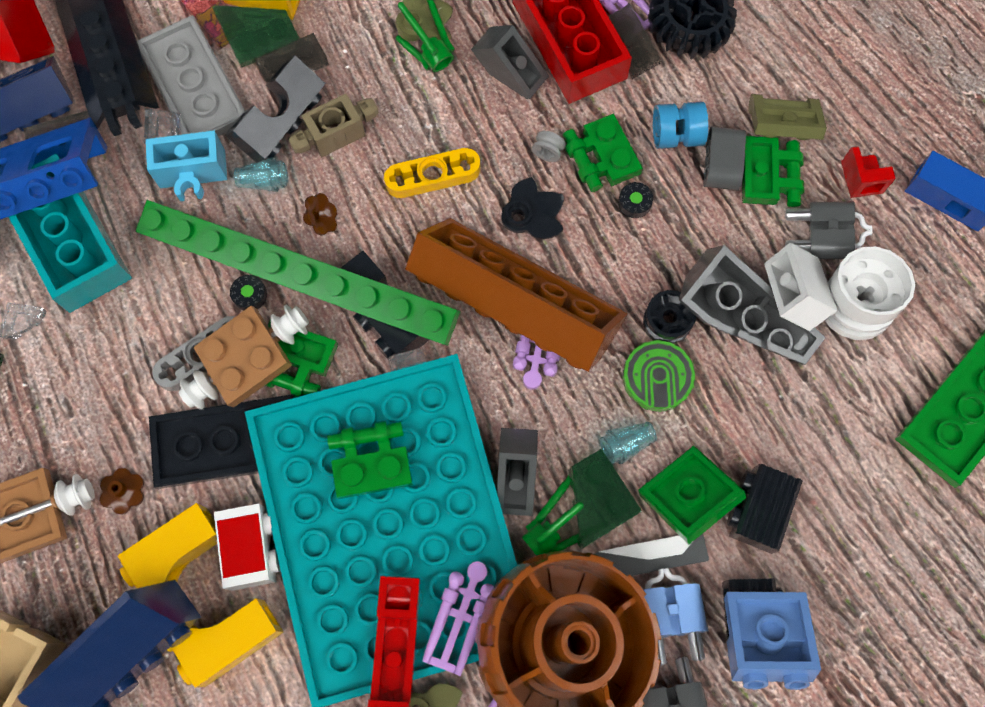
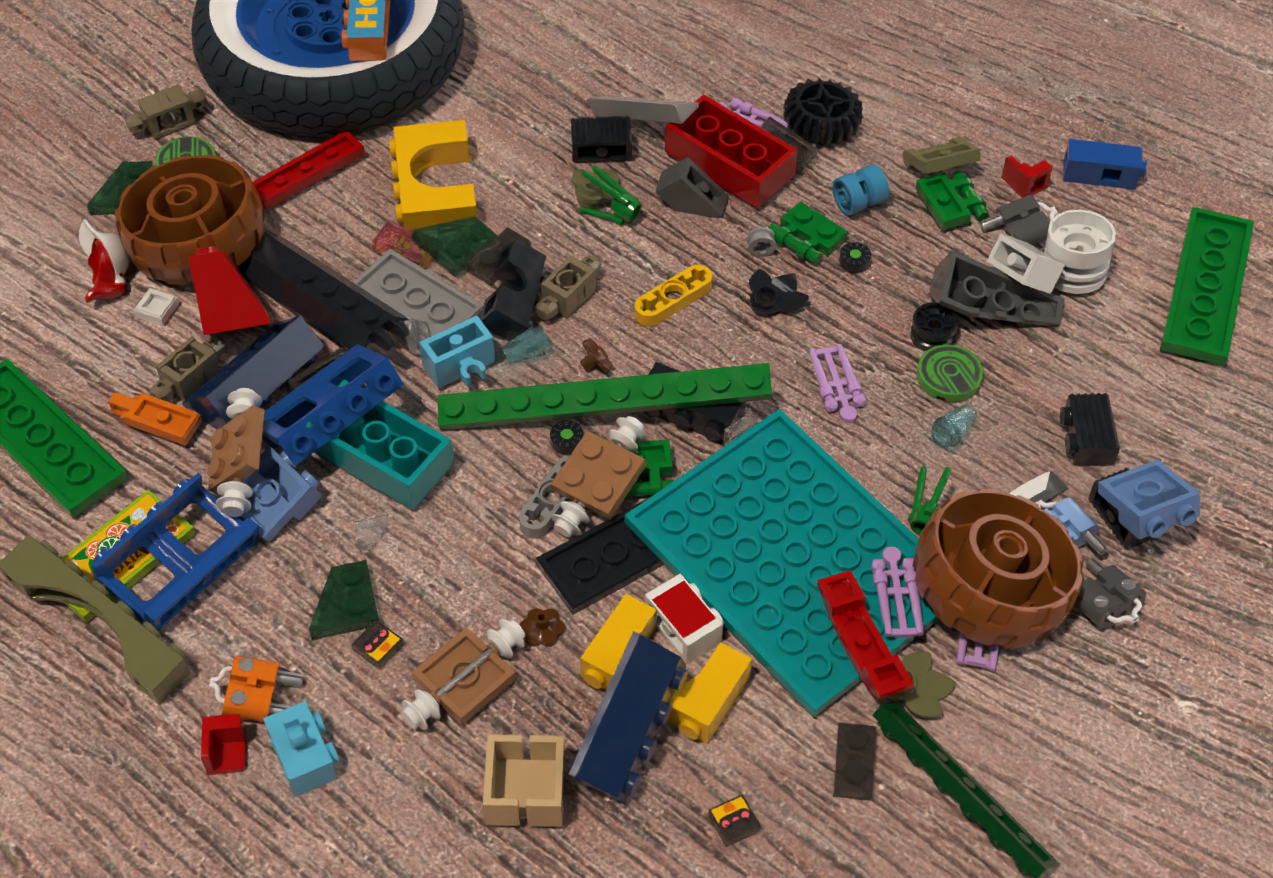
camera: 25 degrees left, 20 degrees down
green plate [327,421,413,499] -> none
dark orange slope [405,218,628,372] -> none
dark grey slope [497,428,538,516] -> none
clear green wing [568,449,642,550] -> none
green tile [638,446,746,545] -> none
dark grey beam [703,126,746,191] -> none

